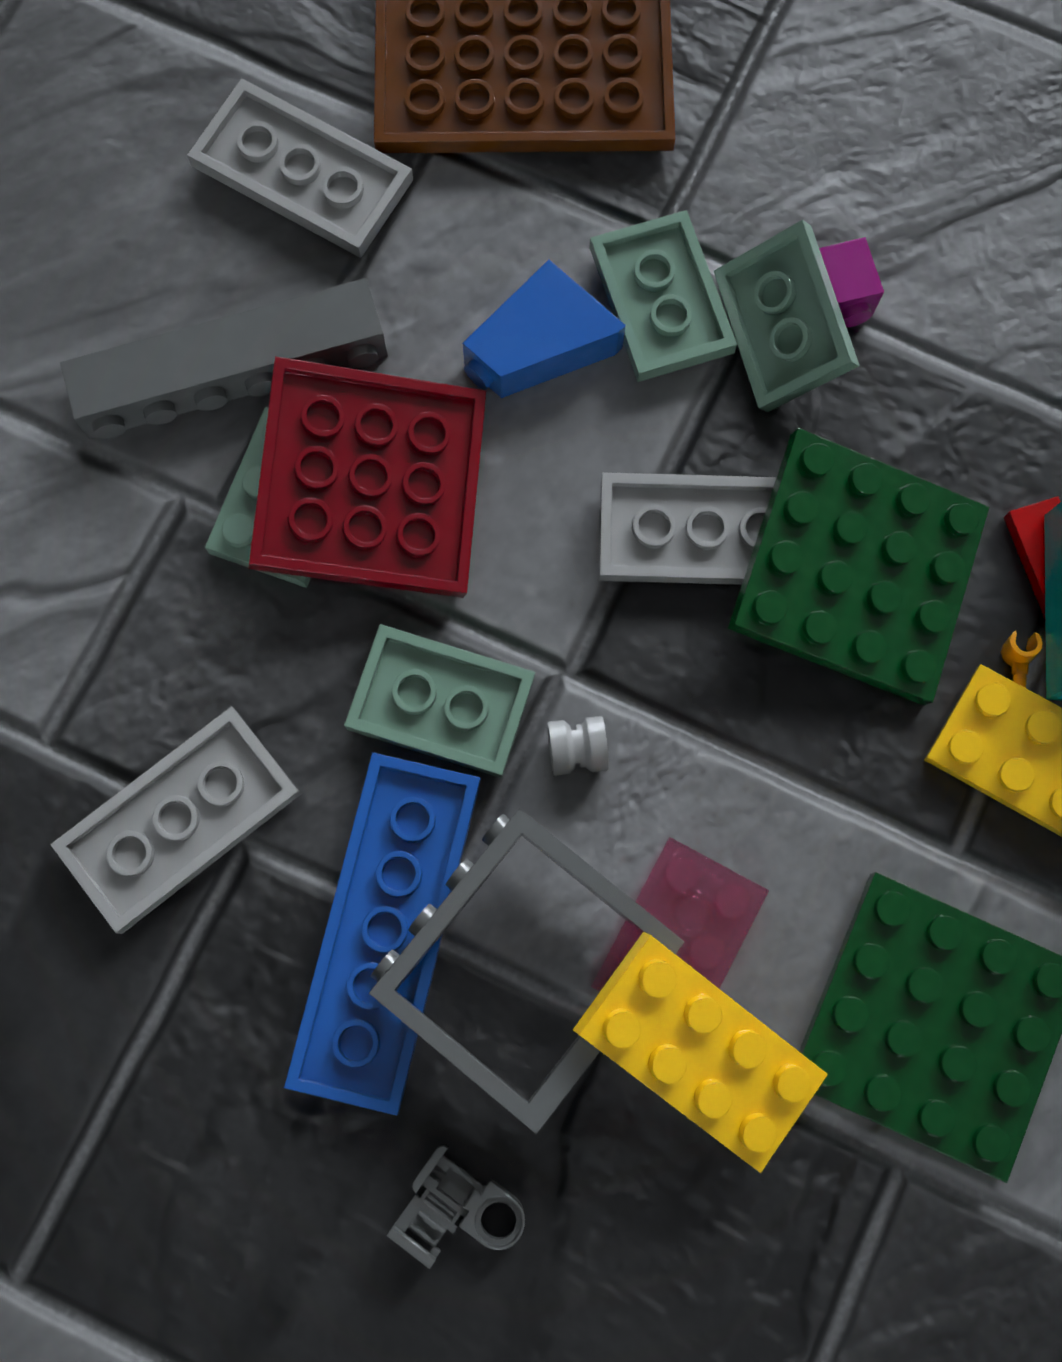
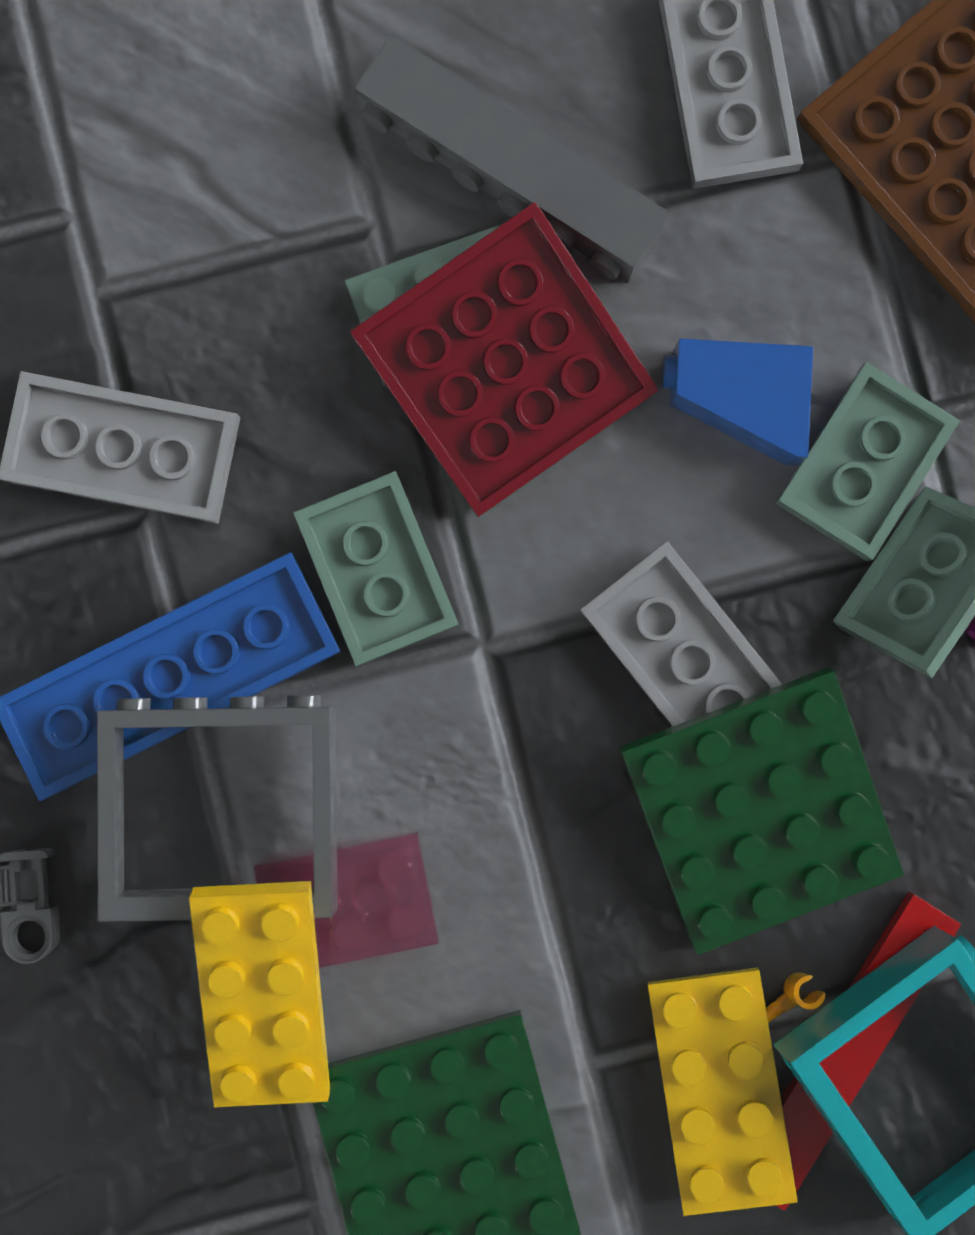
camera: 50 degrees right, 10 degrees up
light grey wheel [547,716,609,777] -> none

